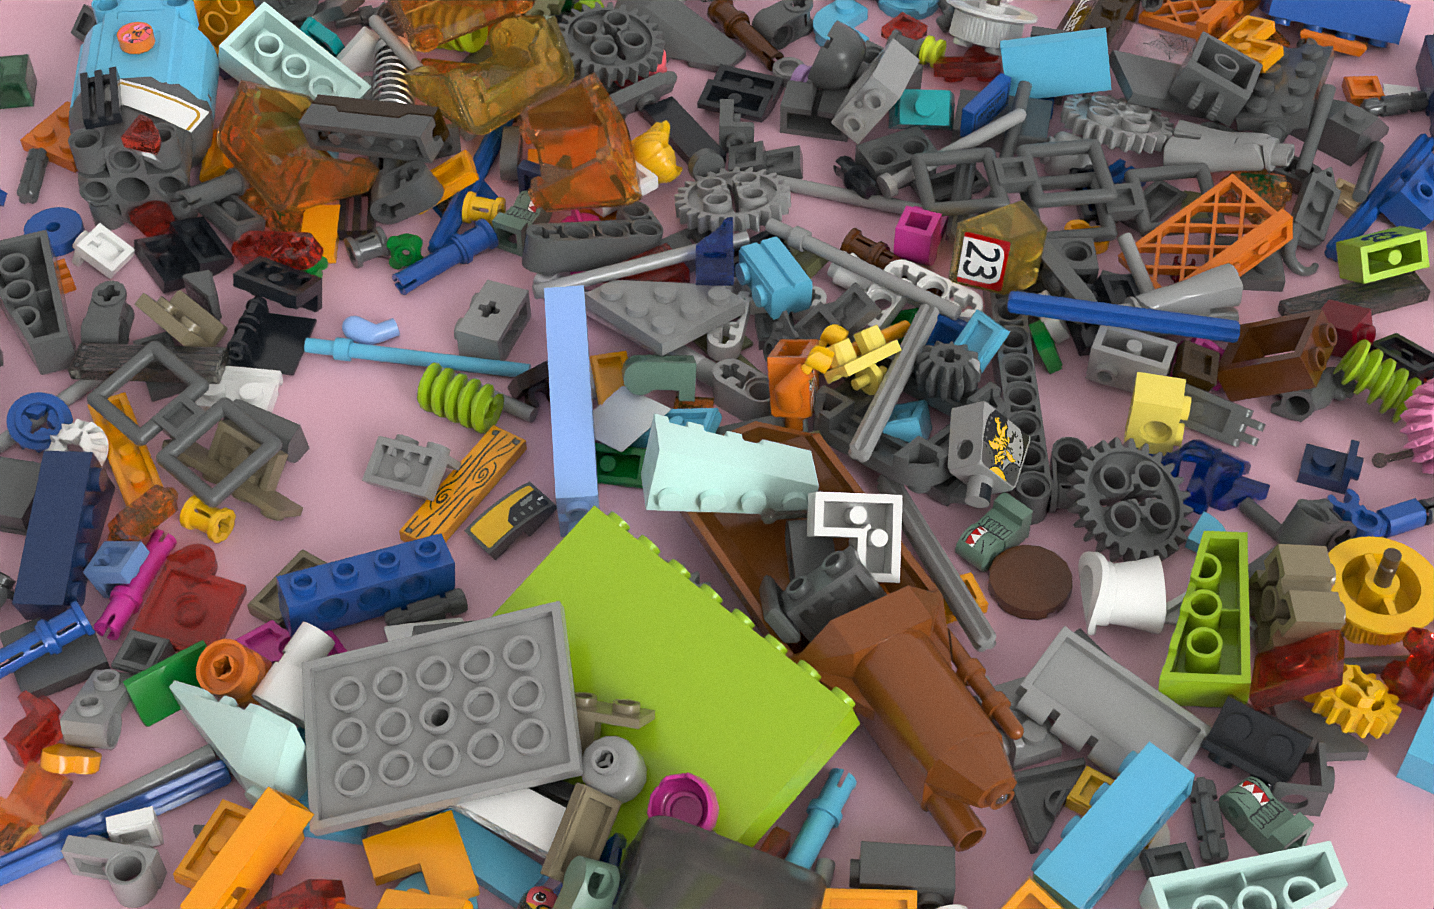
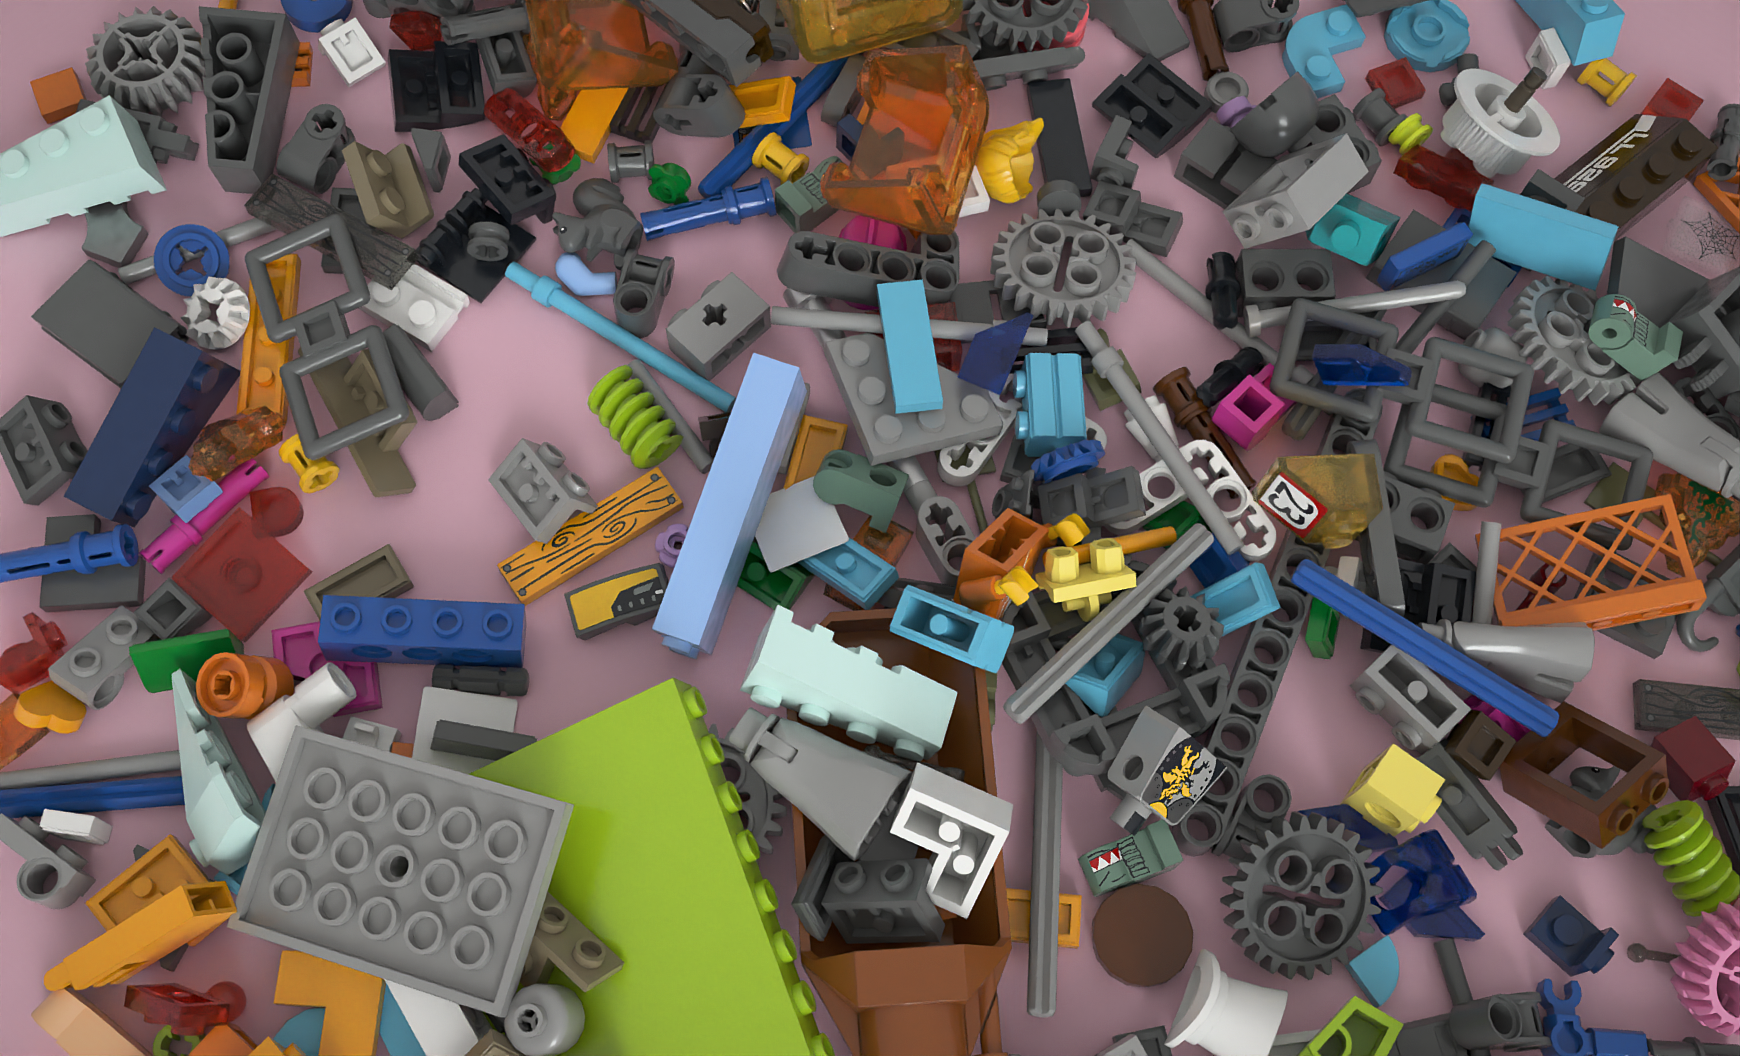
camera: 20 degrees right, 20 degrees up
none -> dark grey bush [467,222,510,261]
none -> dark grey animal [552,178,643,270]
none -> dark grey piece [613,248,675,339]
none -> lavender plate [655,523,688,568]
none -> light grey piece [729,707,911,861]
none -> medium azure tile [876,279,943,414]
none -> medium azure brick [890,585,1014,673]
none -> blue gear [1031,439,1105,483]
none -> black axle [1196,347,1264,407]
none -> clear blue tile [1312,344,1412,386]
none -> sand green leg [1588,294,1683,381]

